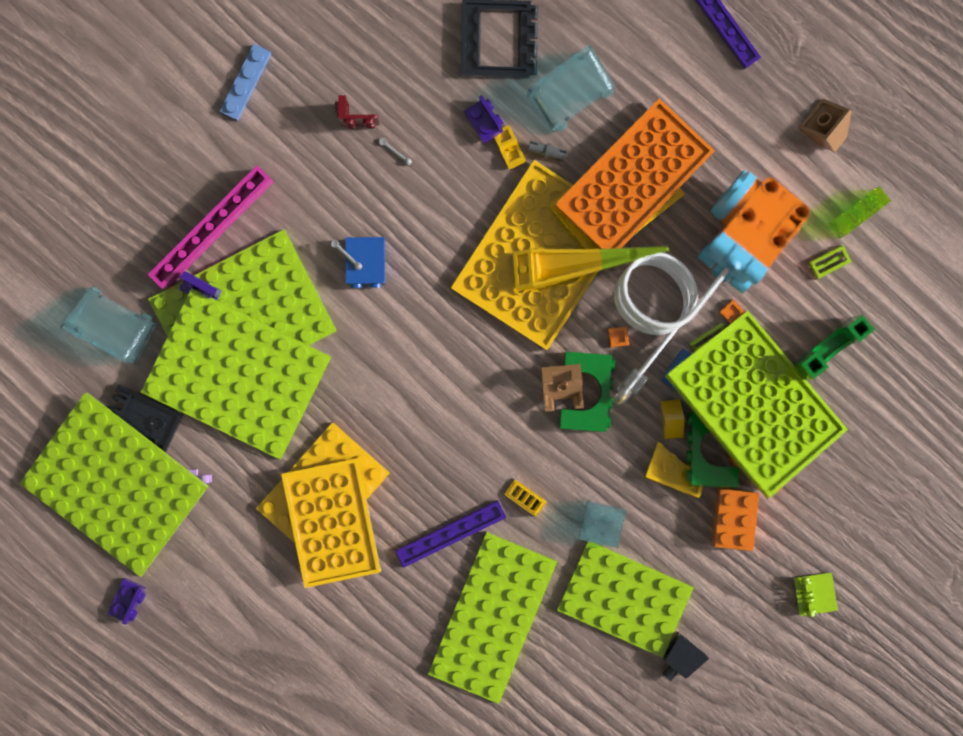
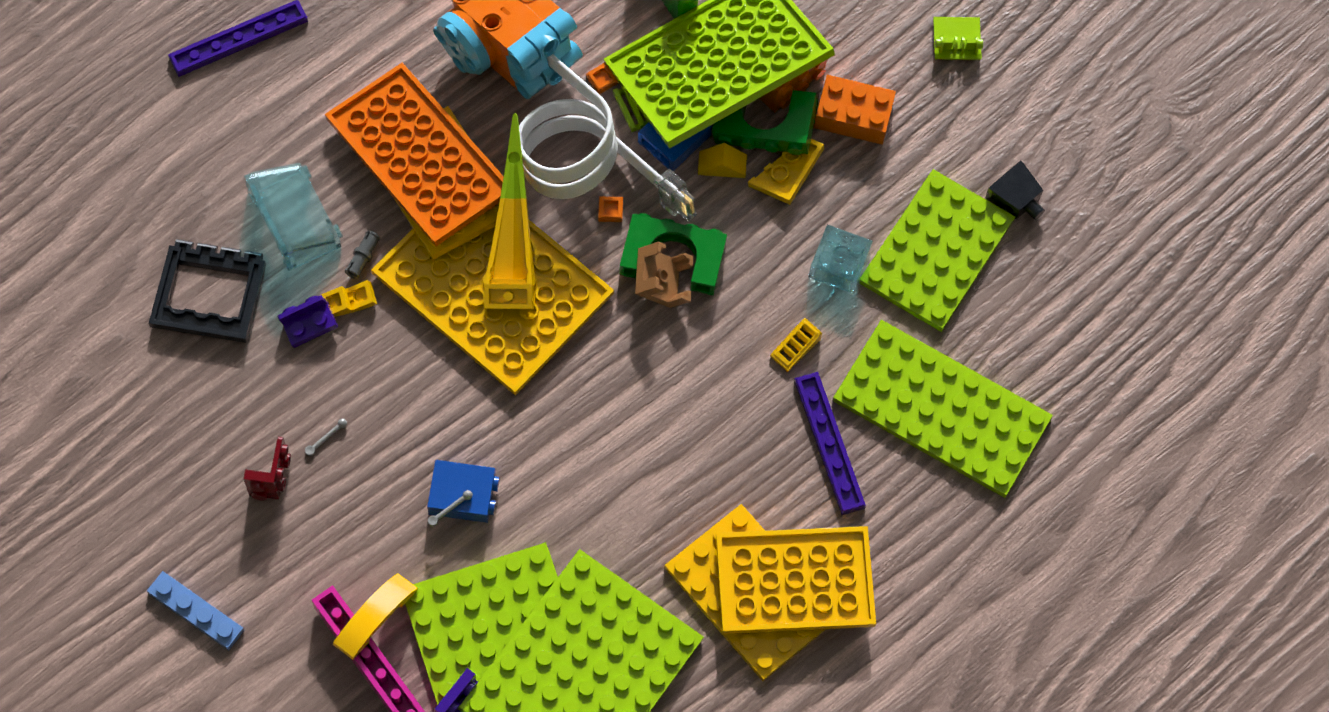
camera: 90 degrees left, 20 degrees down
none -> yellow slope [333,573,418,660]

